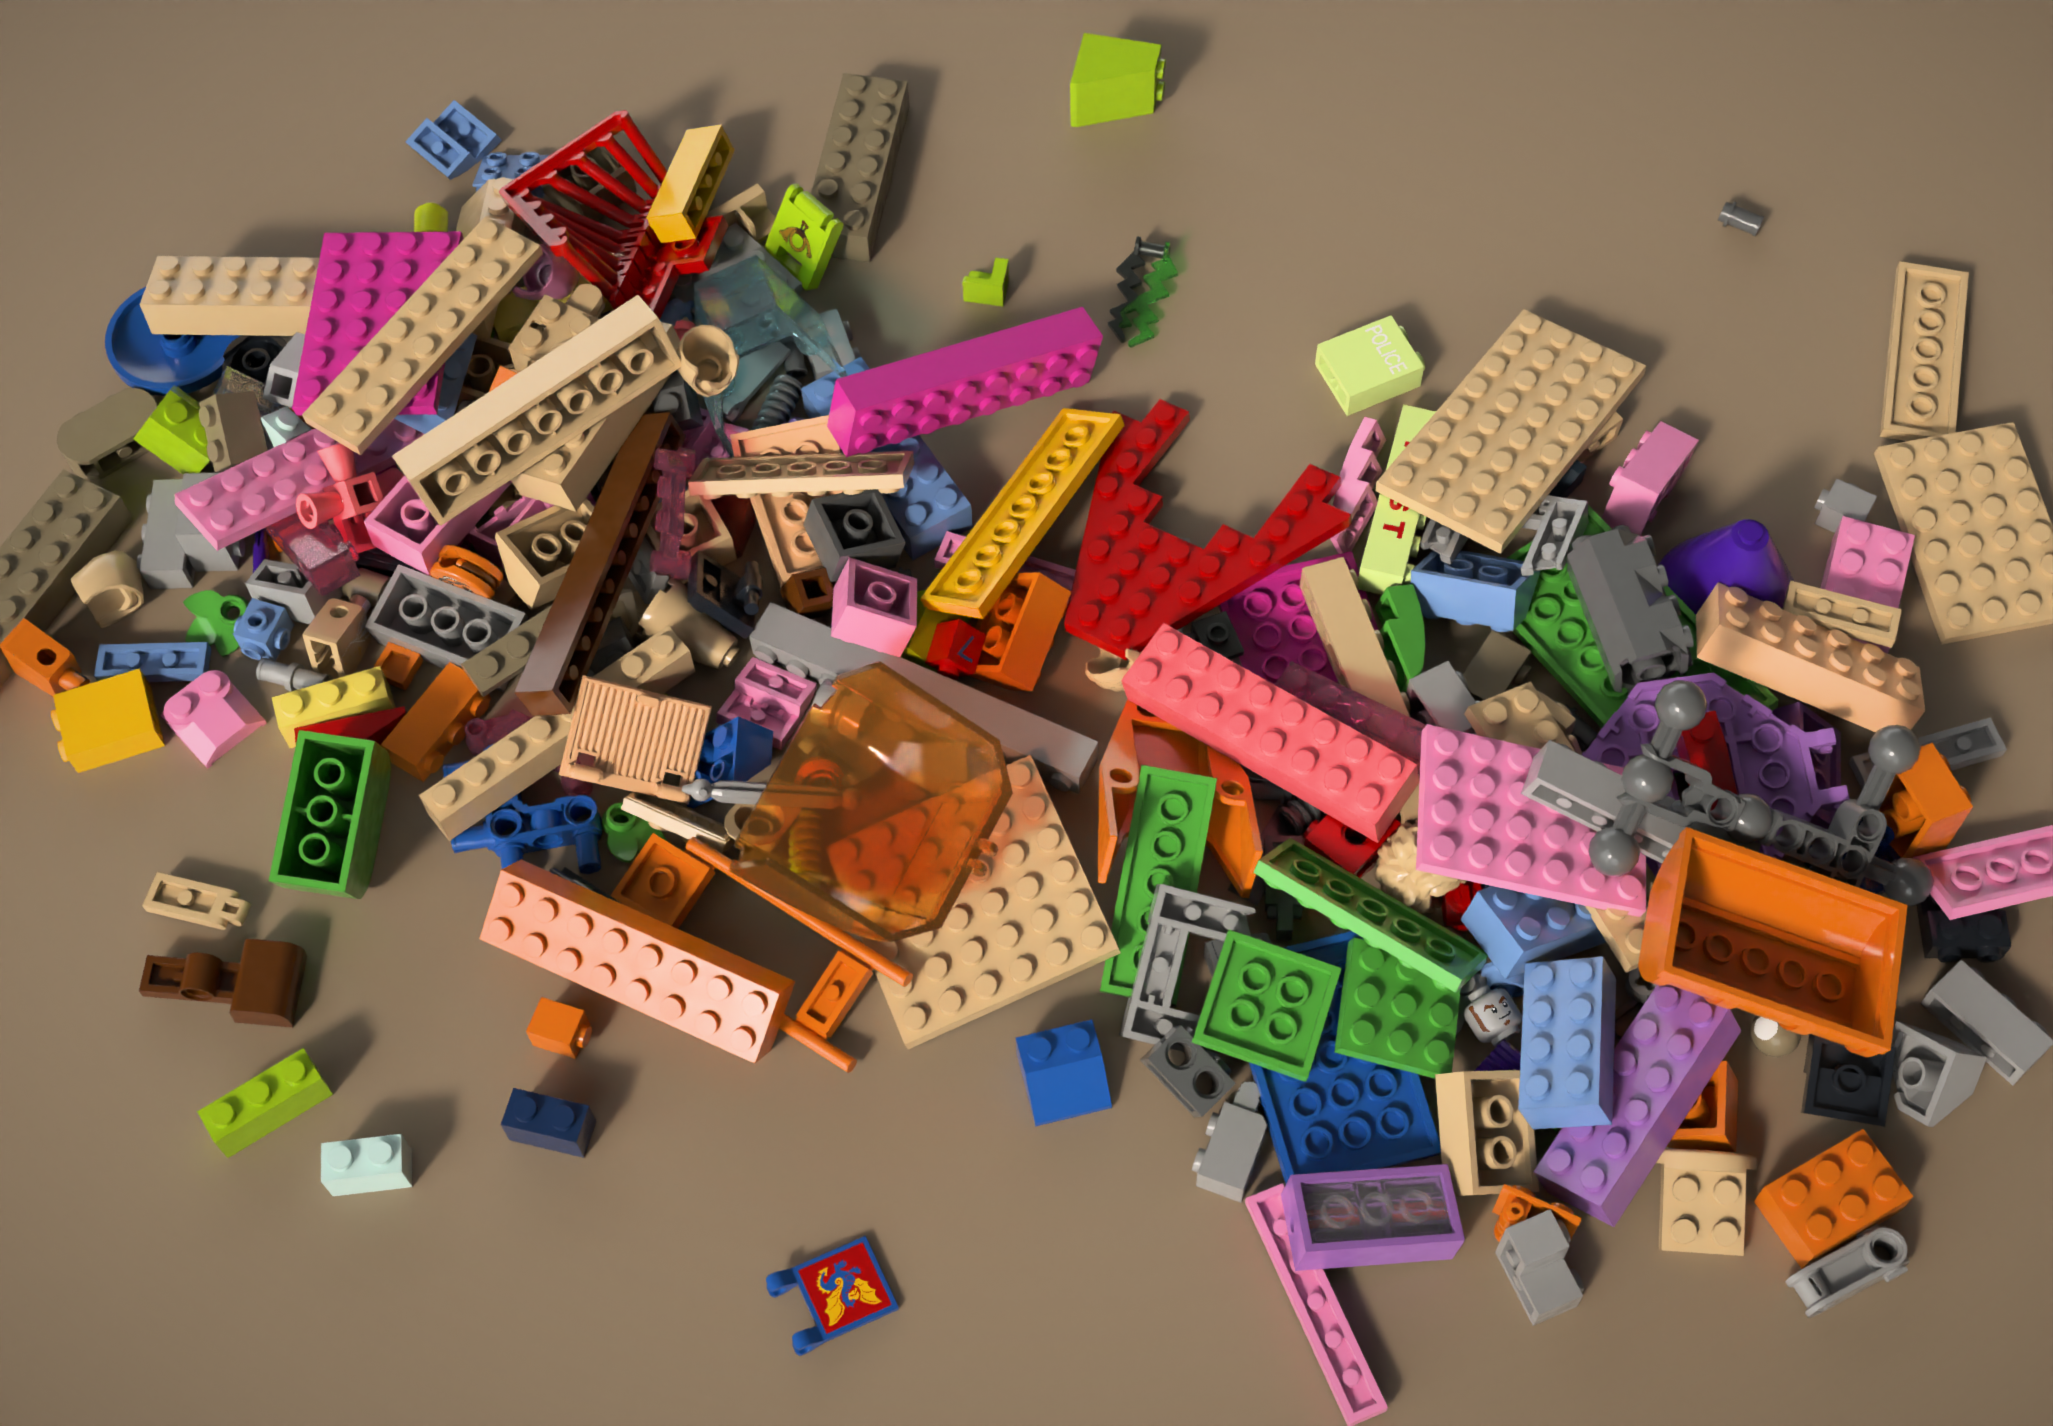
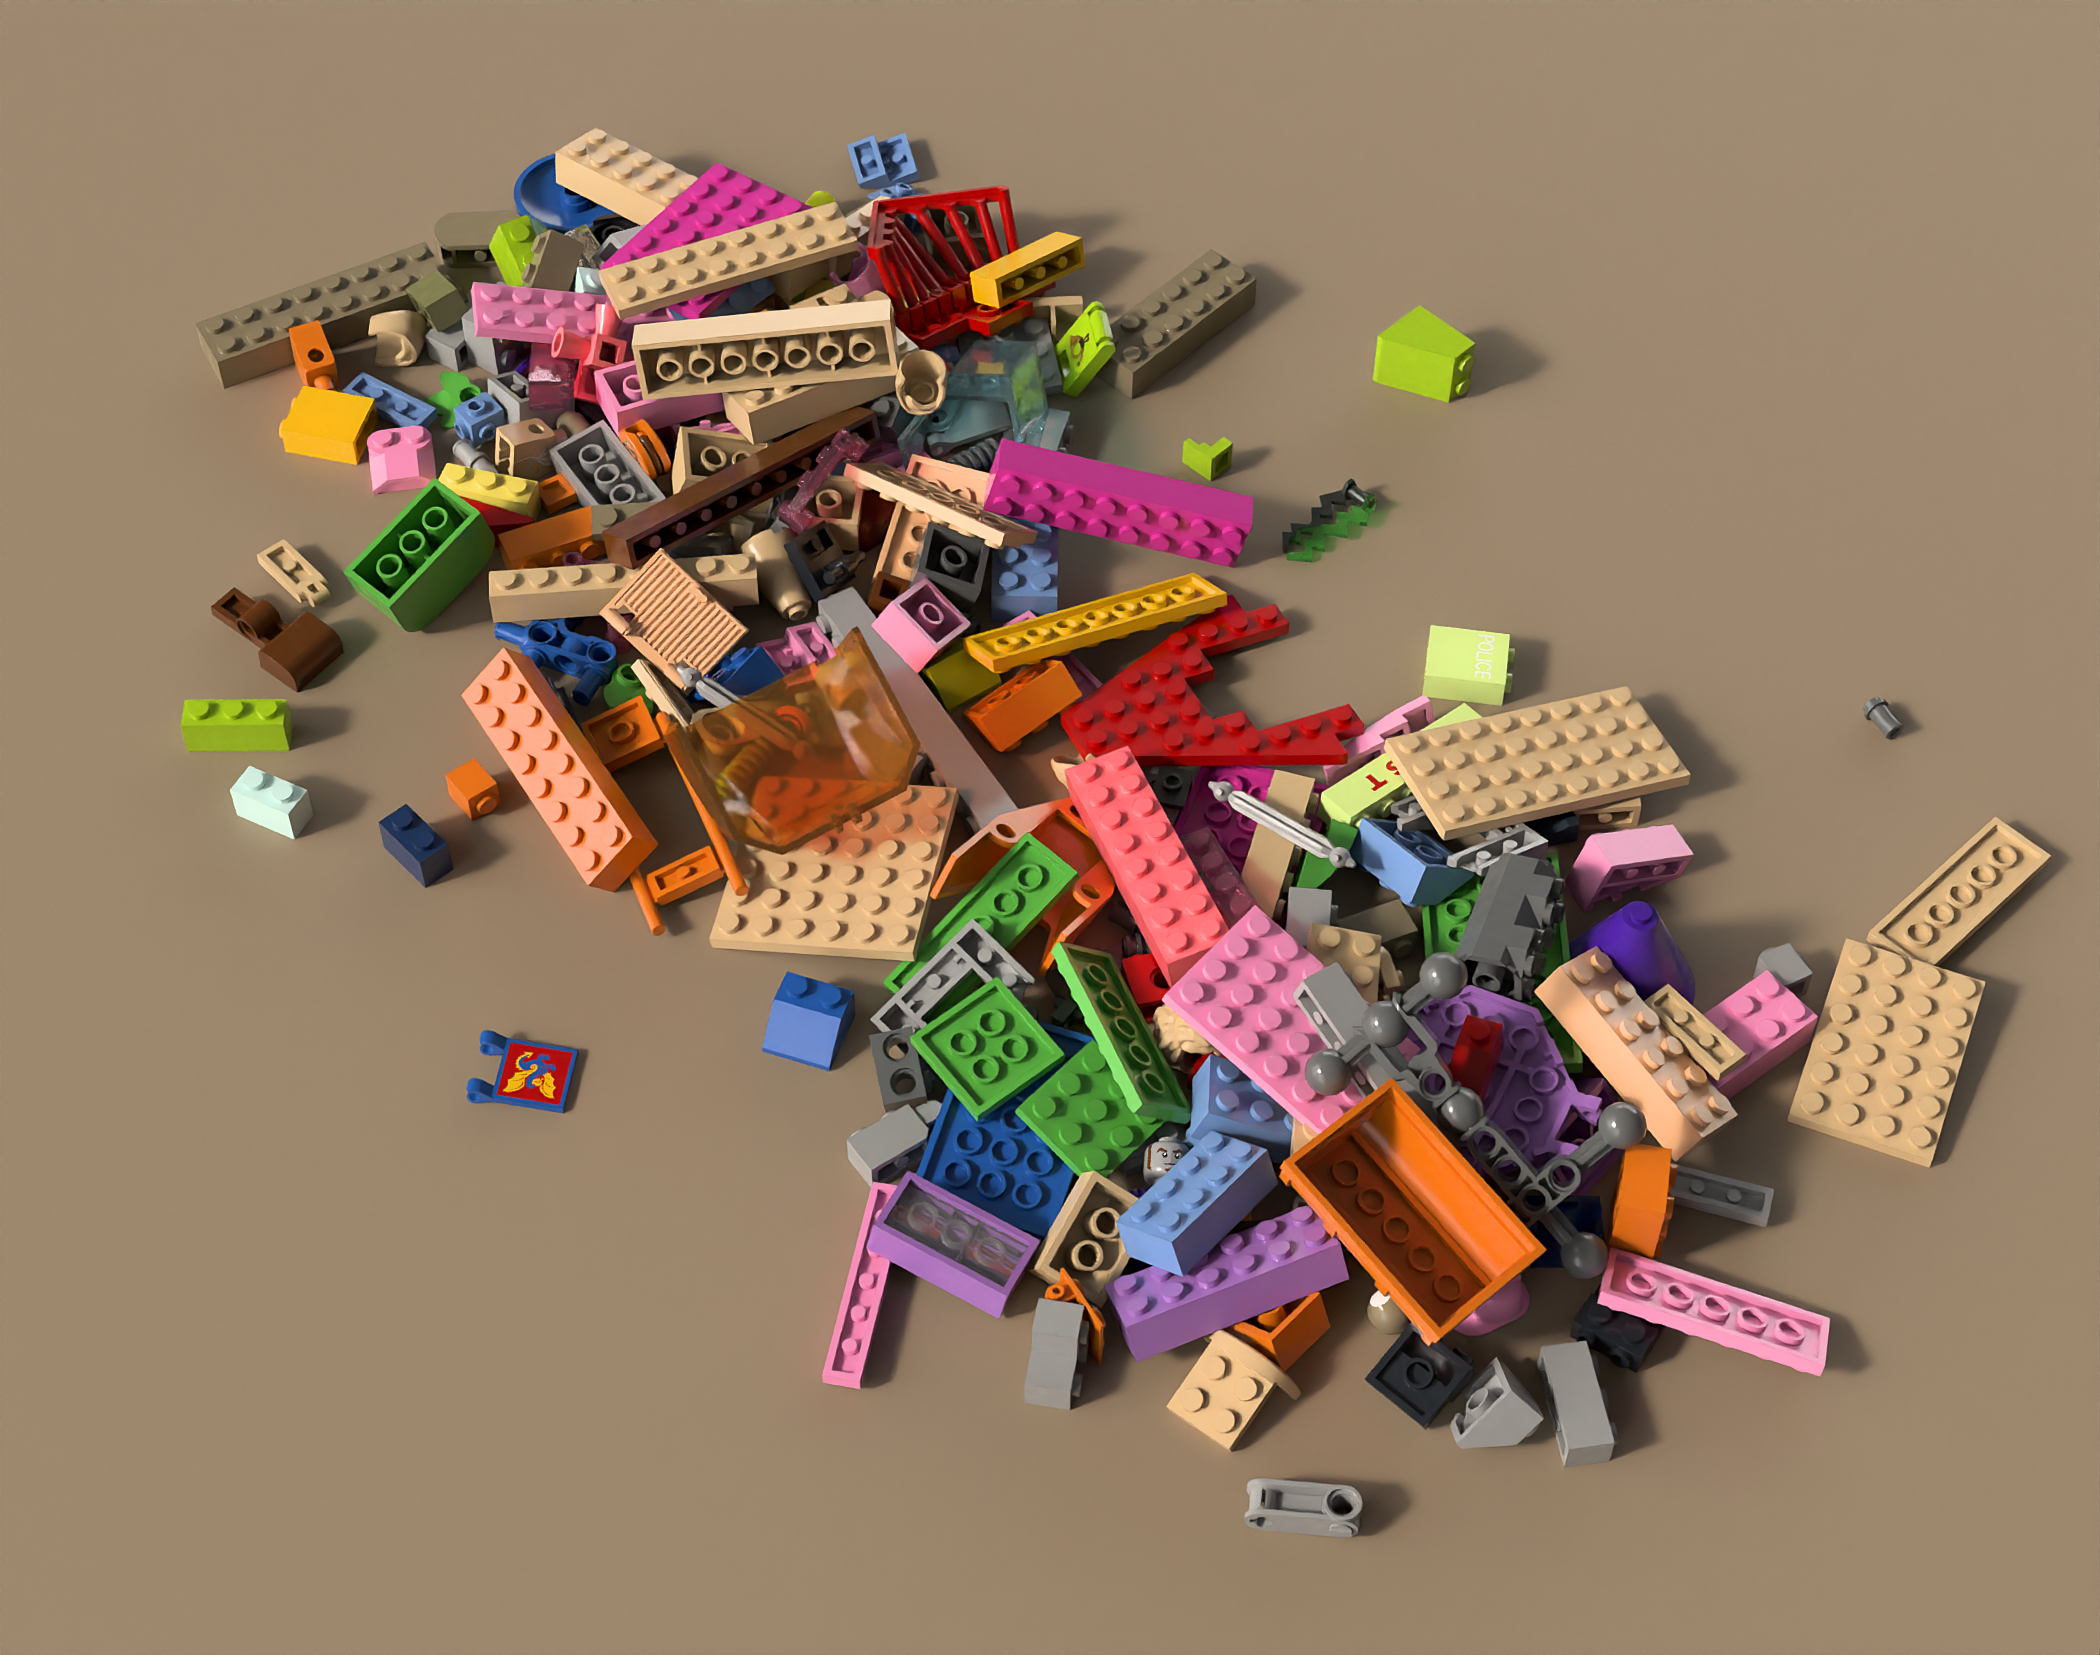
camera: 30 degrees right, 10 degrees down
red brick [925,619,986,680] -> none
orange brick [1754,1129,1914,1269] -> none
none -> olive brick [406,270,469,333]
none -> wheel [1208,781,1356,868]

